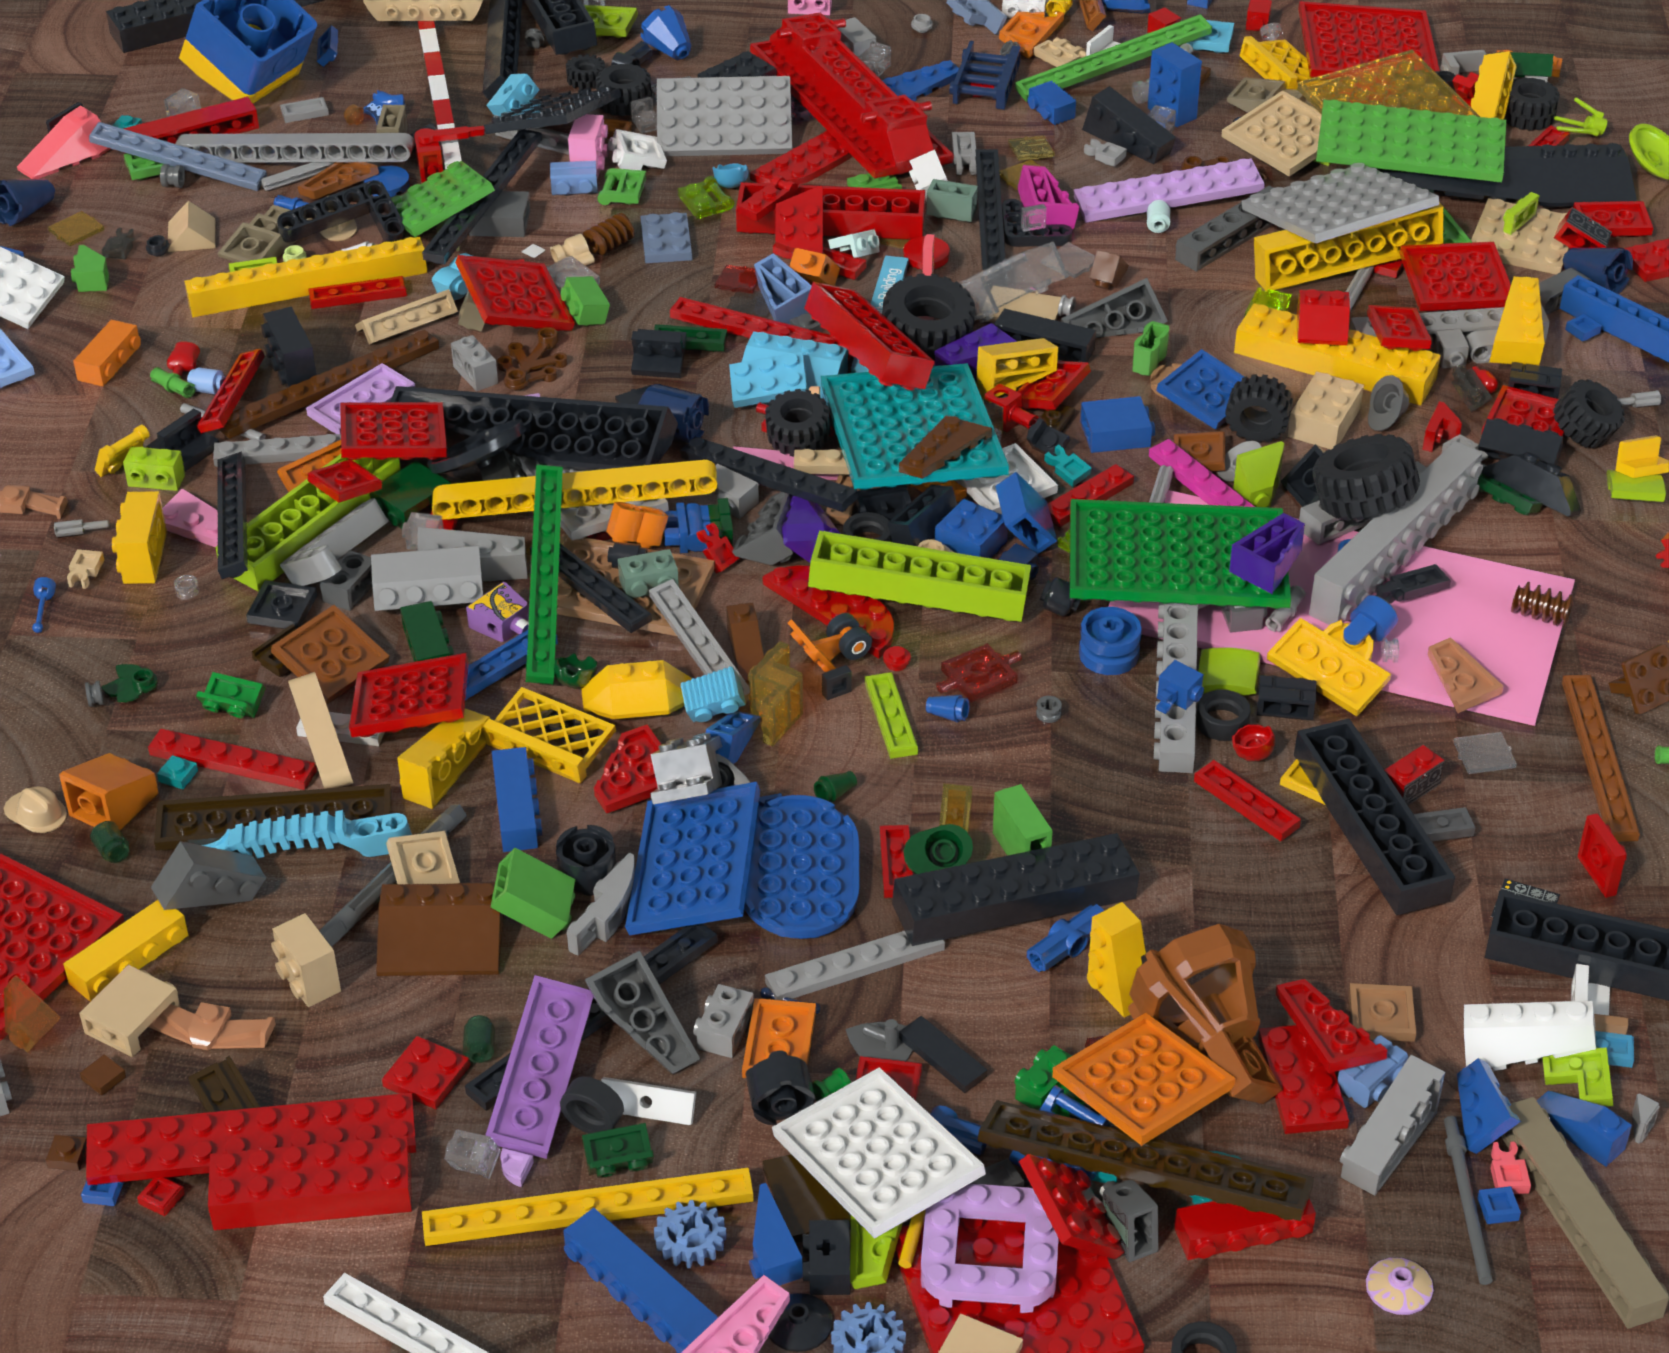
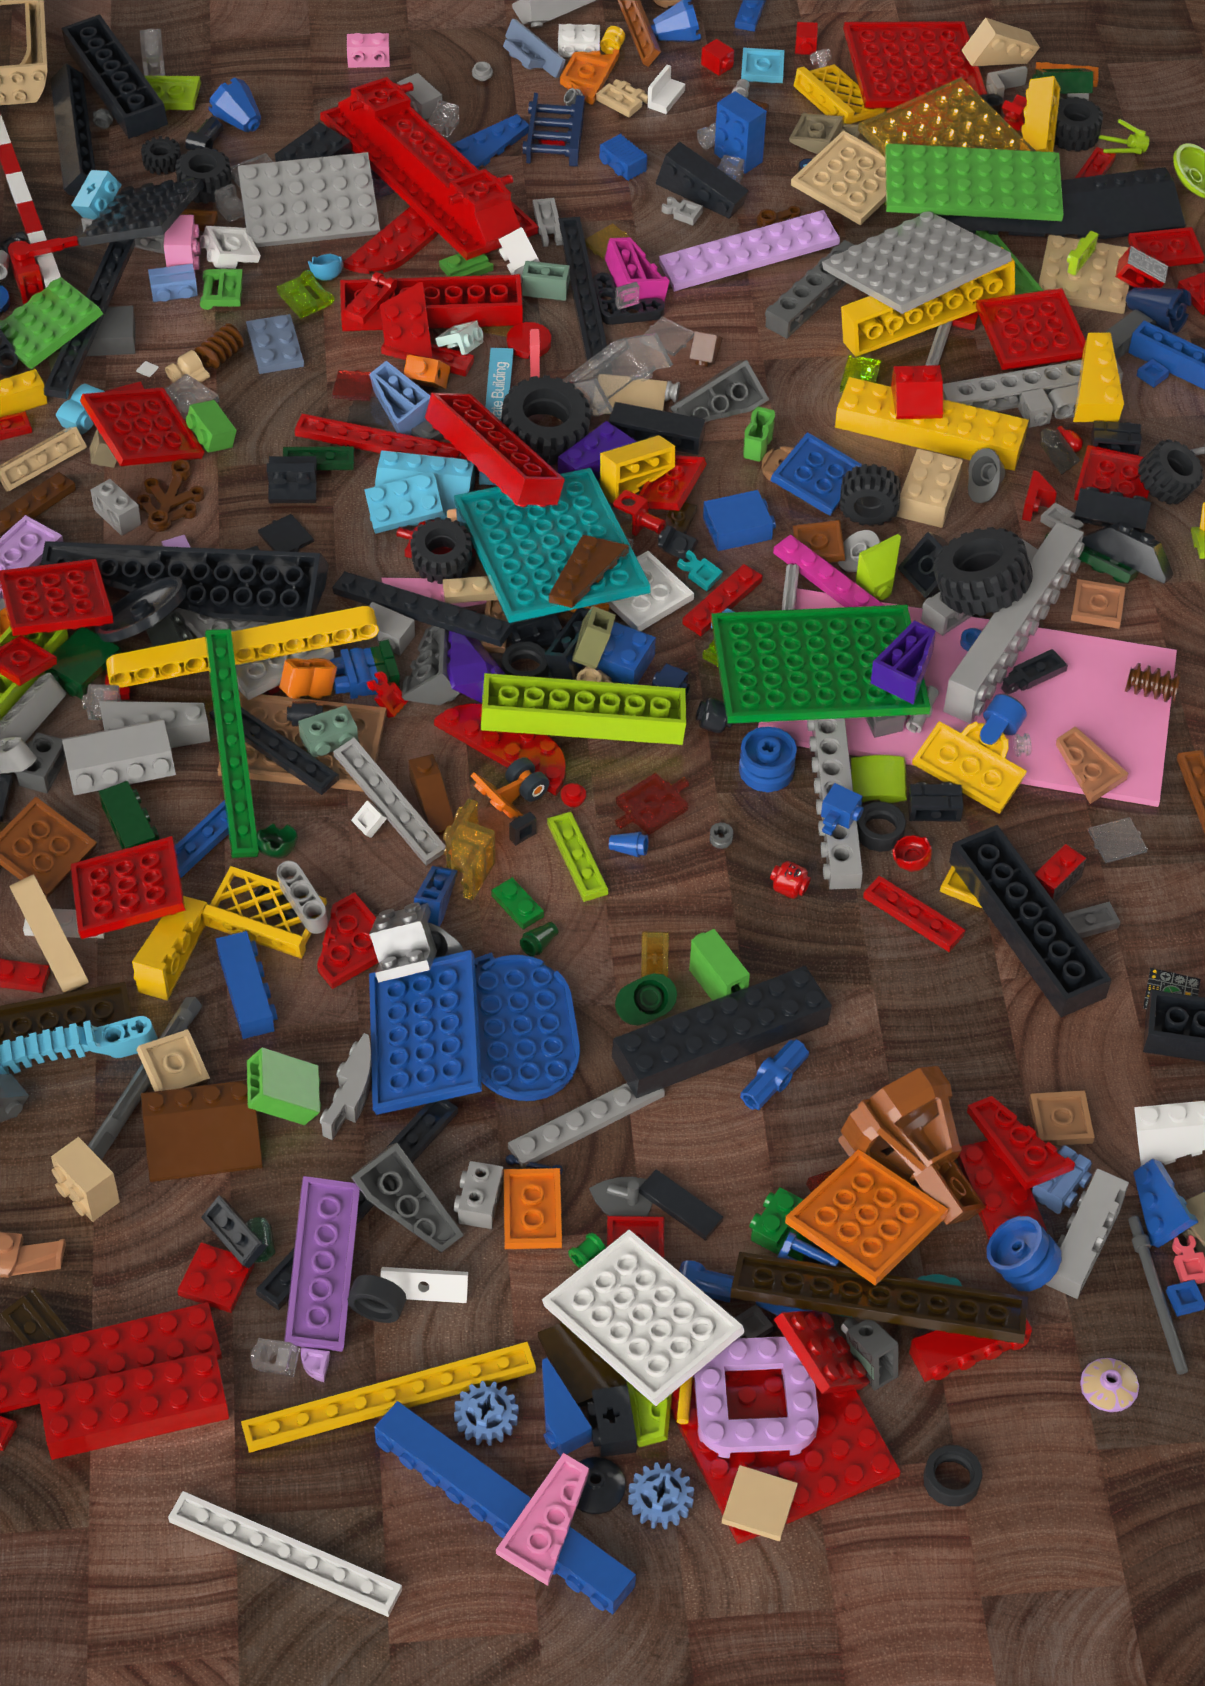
camera: 10 degrees left, 10 degrees up
medium lavender torso [466,582,529,642] -> none
black brick [556,825,616,896] -> none
yellow wedge [581,660,692,719] -> none
dark green bracket [582,1123,654,1178] -> none
dark blue cylinder [638,384,709,443] -> none
medium azure brick [680,666,746,722] -> none
black brick [745,1050,815,1125] -> none
red plate [880,825,913,898] -> none
blue brick [995,472,1057,554] -> none
clear yellow piece [1008,135,1055,161] -> none
bright green plate [1015,14,1212,102] -> none
yellow wedge [1087,902,1146,1018] -> none
light aqua brick [1147,200,1170,233] -> none
red plate [1367,305,1432,351] -> none
none -> black tile [201,1195,267,1269]
none -> light grey beam [276,861,329,934]
none -> white plate [351,801,387,838]
none -> green plate [491,877,544,930]
none -> olive slope [572,606,616,669]
none -> red head [770,861,811,899]
none -> tan wedge [962,18,1040,66]
none -> blue wheel [987,1216,1062,1291]
none -> nougat plate [1071,579,1126,629]

